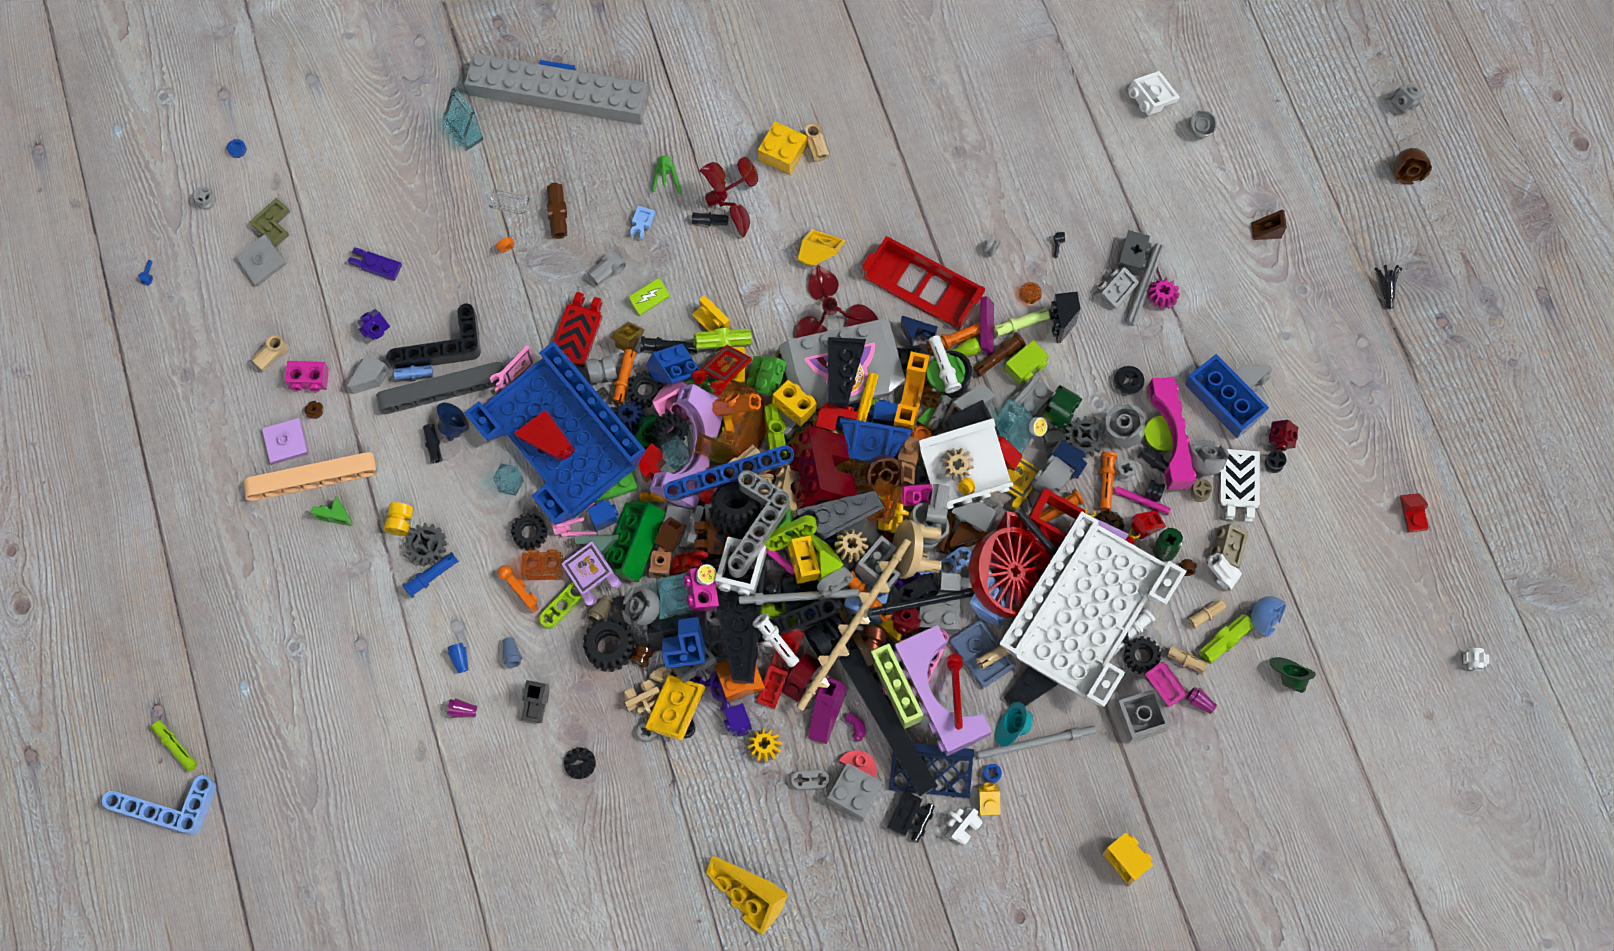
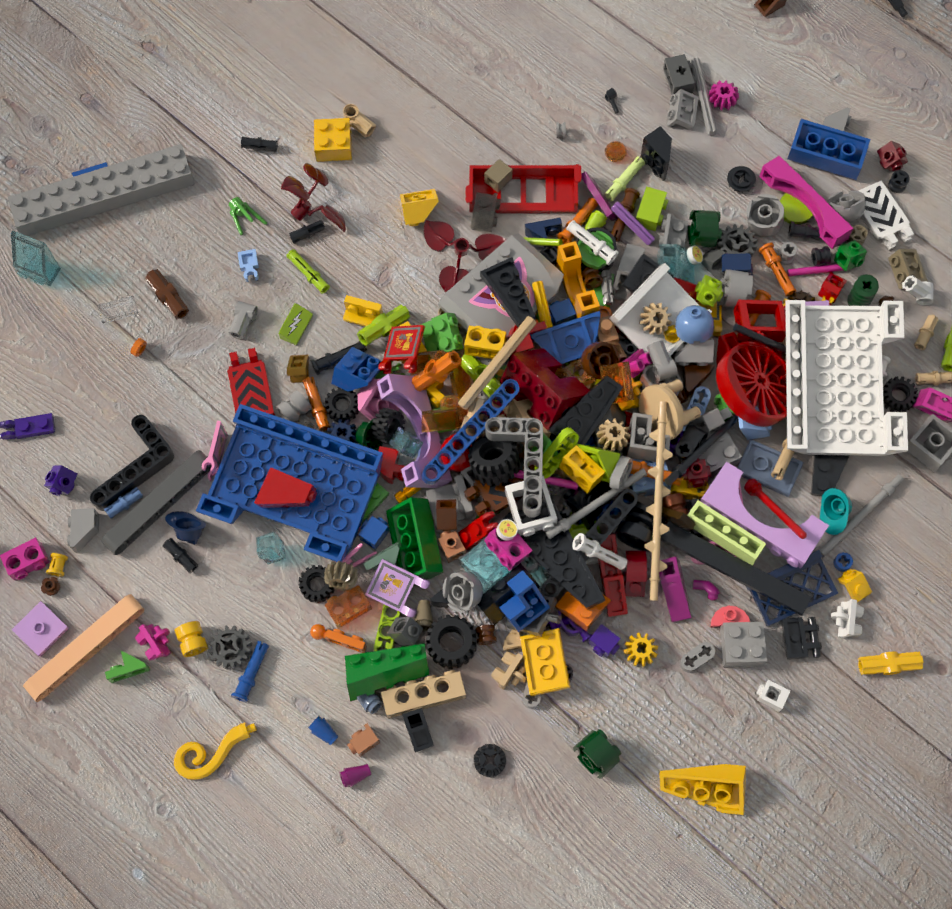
camera: 30 degrees left, 0 degrees up
none -> yellow bush [46,553,68,577]
none -> dark pink hips [135,624,171,660]
none -> yellow plant [174,722,257,780]
none -> black pin [241,136,278,152]
none -> lime pin [286,249,330,294]
none -> dark tan gear [324,561,358,591]
none -> green wedge [345,643,429,702]
none -> nougat brick [347,723,380,757]
none -> tan brick [381,670,466,719]
none -> dark grey brick [387,617,423,646]
none -> tan axle [458,316,536,410]
none -> clear smoke bracket [471,192,501,232]
none -> dark tan panel [485,159,513,192]
none -> lime bar [523,237,562,246]
none -> dark green brick [573,729,622,779]
none -> medium lavender axle [611,202,655,245]
none -> medium blue cylinder [675,305,714,344]
none -> lime brick [695,274,724,307]
none -> white brick [756,680,790,712]
none -> green brick [834,240,867,271]
none -> yellow piece [858,651,924,675]

